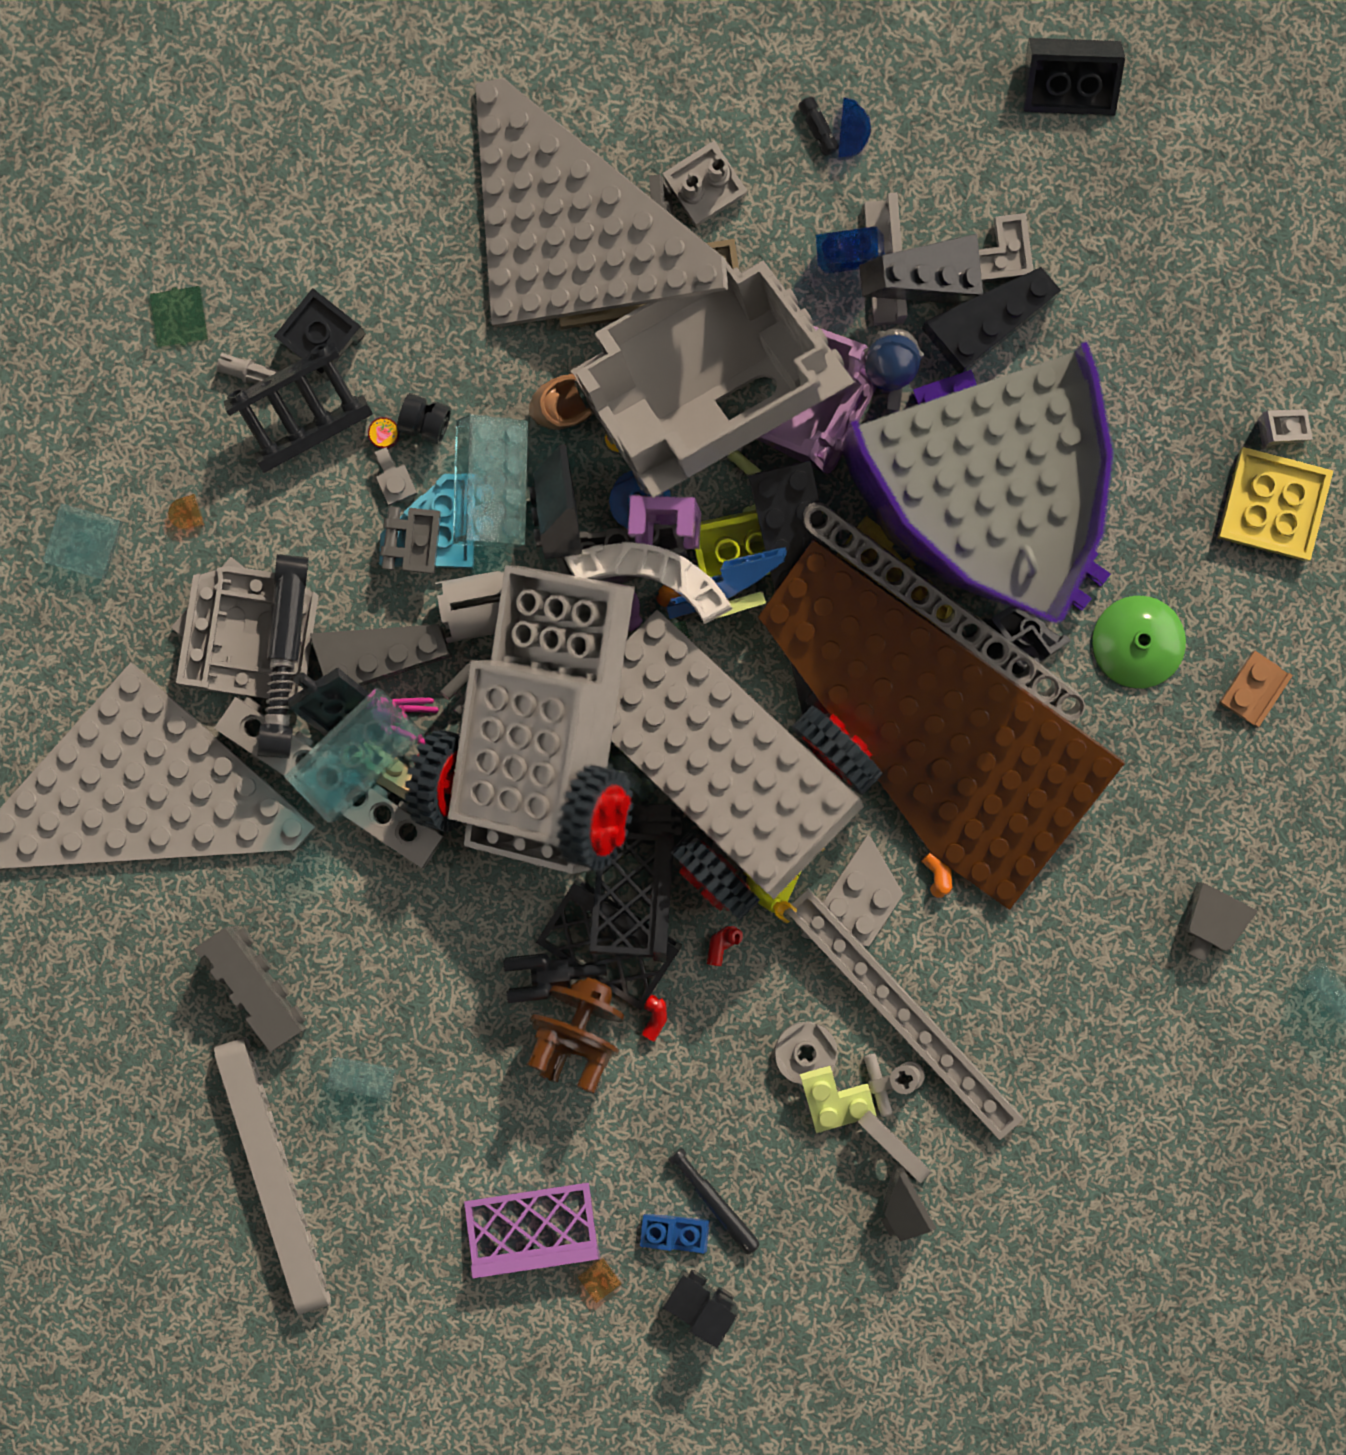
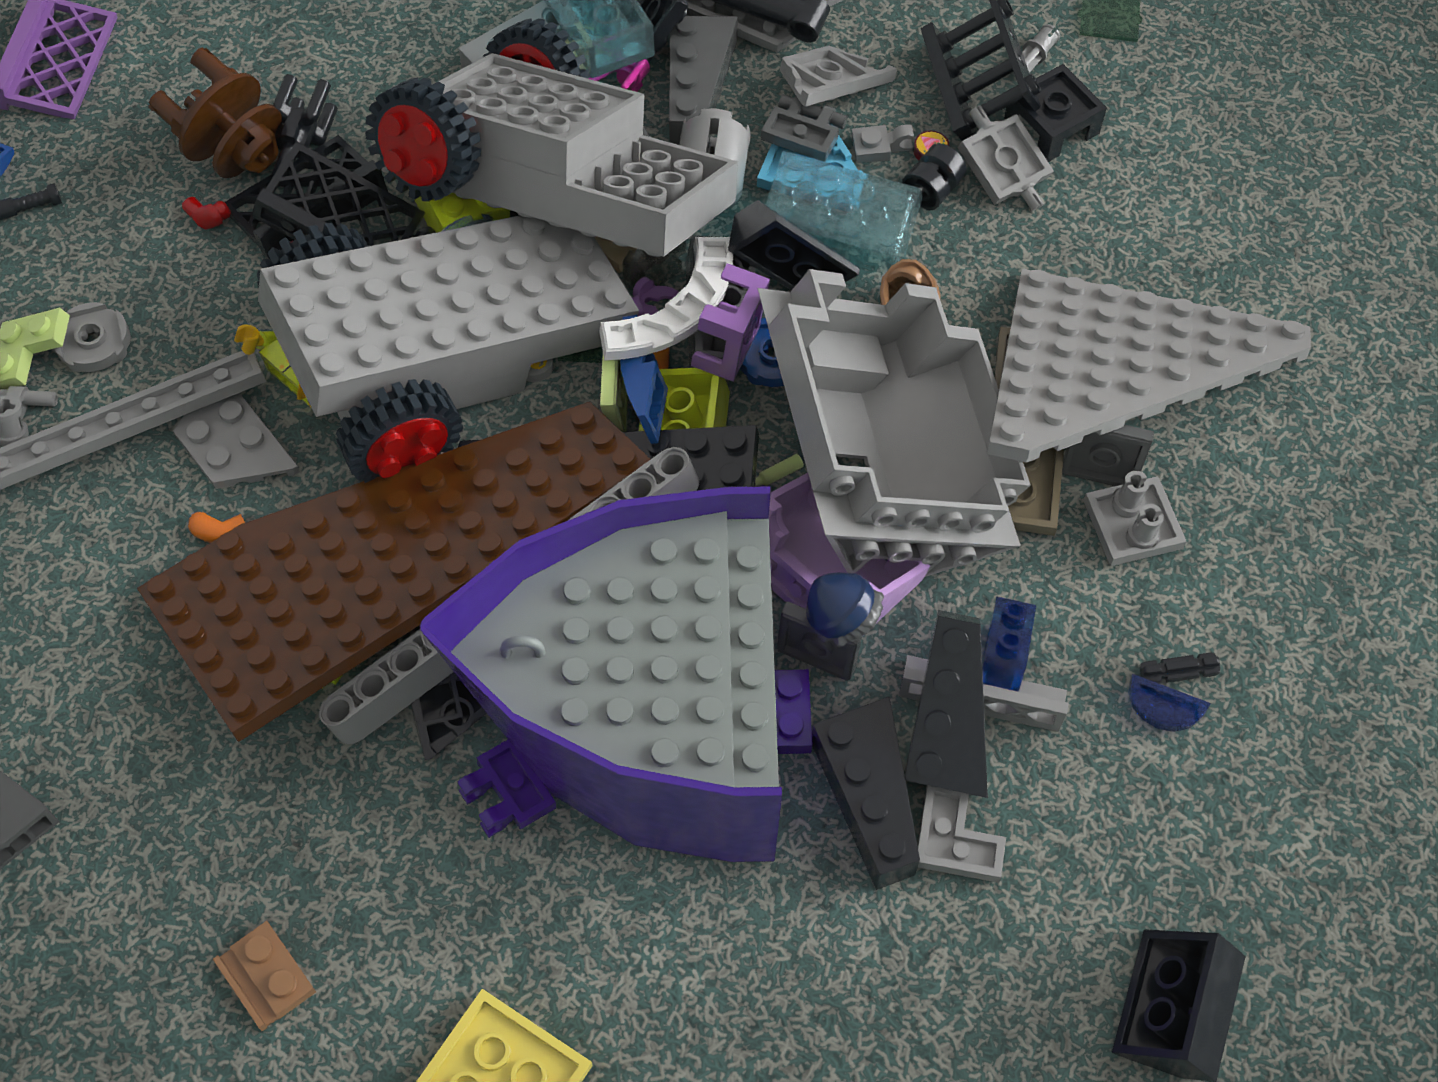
camera: 100 degrees right, 25 degrees down
red arm [707,926,743,966] -> none
bright green dish [1092,596,1186,689] -> none
none -> light grey wing [780,46,897,107]
none -> light grey plate [957,105,1054,212]

